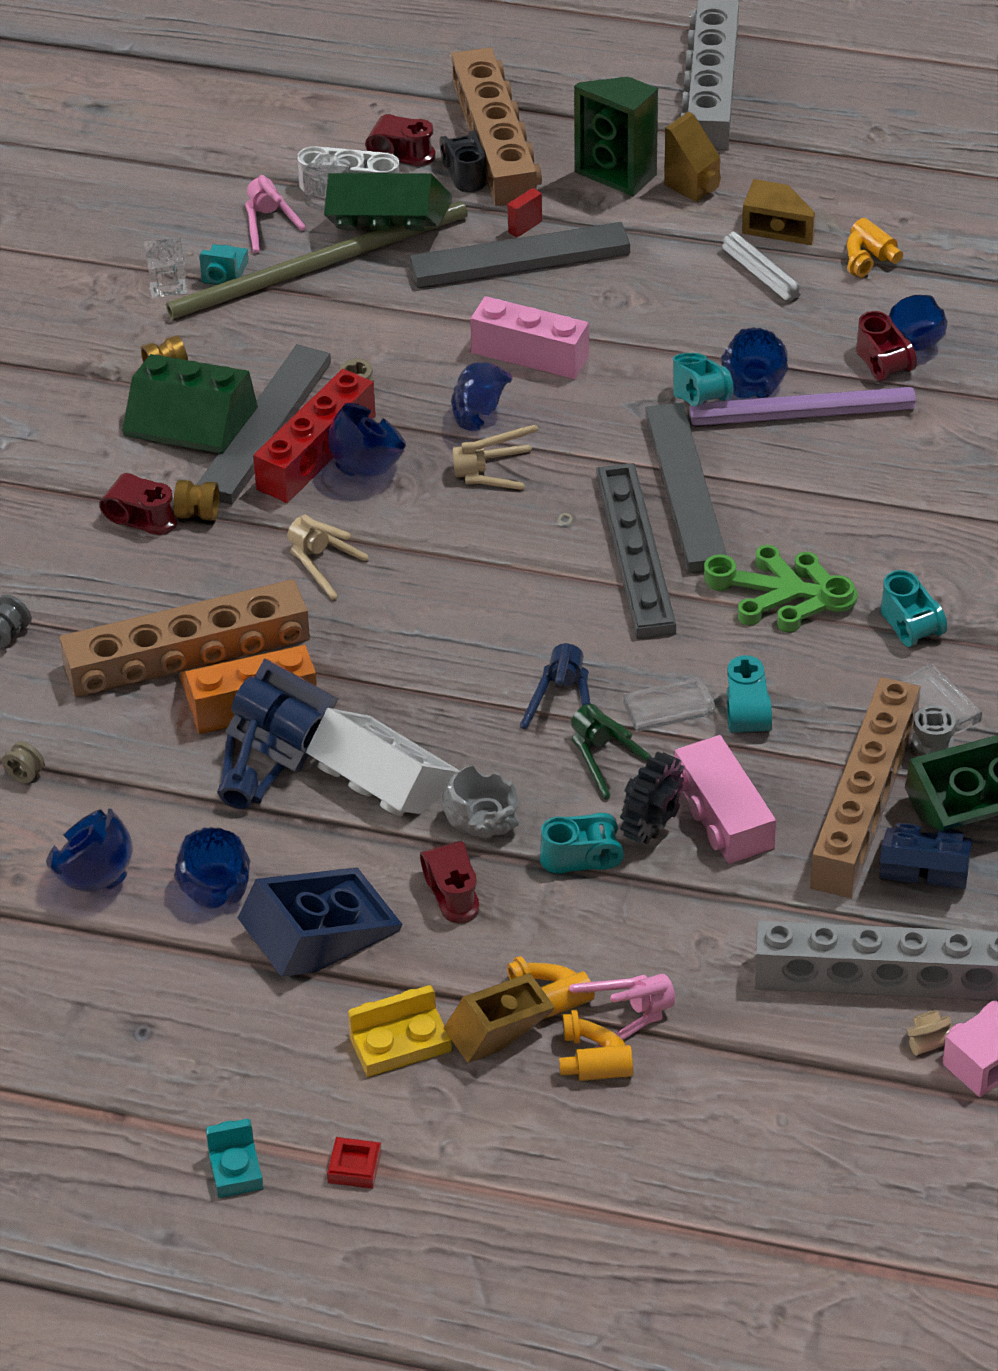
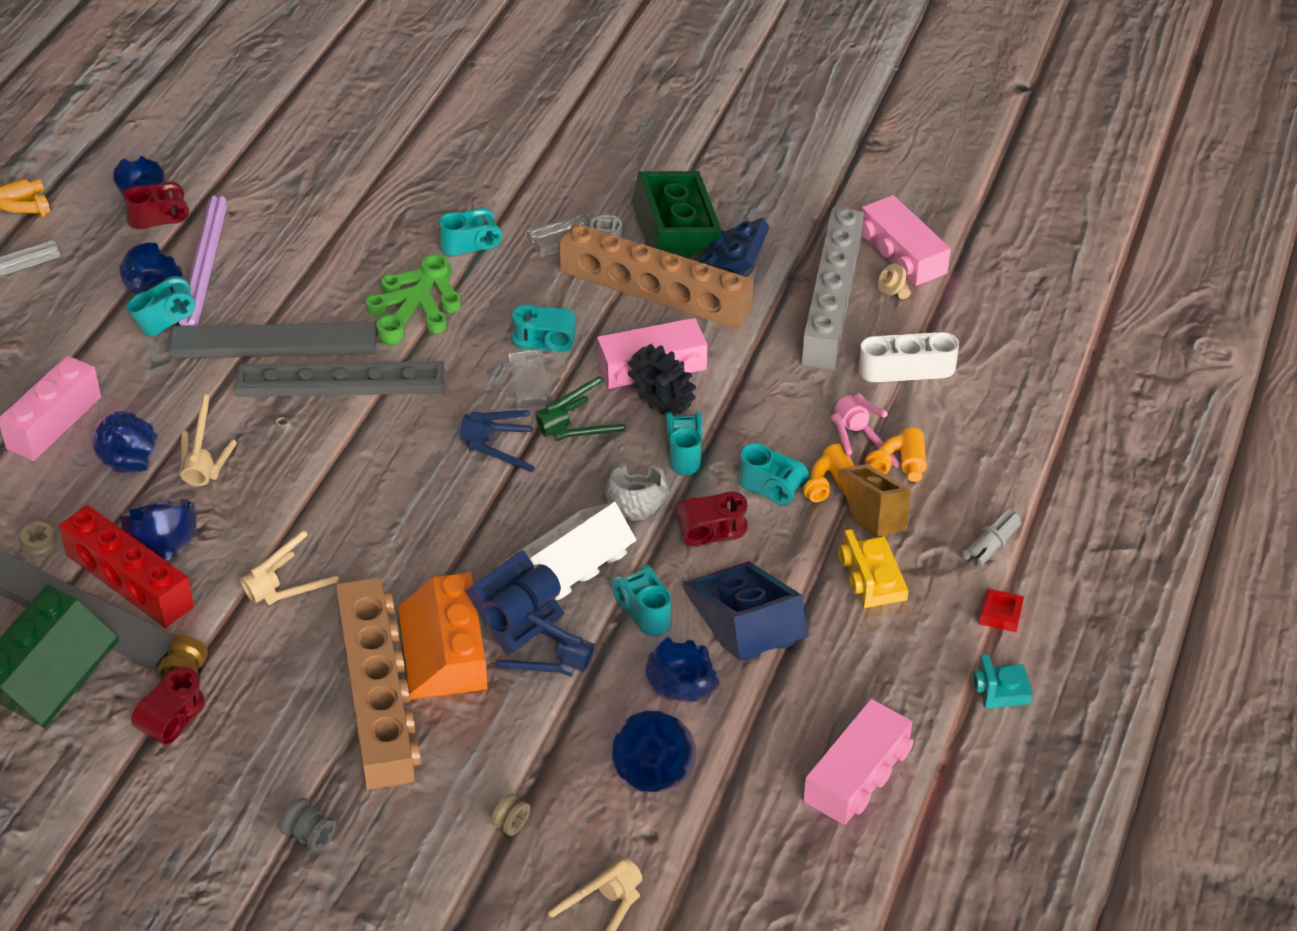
camera: 85 degrees left, 0 degrees up
none -> teal piece [611,564,672,636]
none -> teal piece [738,443,809,506]
none -> bright pink brick [804,699,913,825]
none -> white beam [858,332,959,382]
none -> light grey axle [962,509,1021,569]

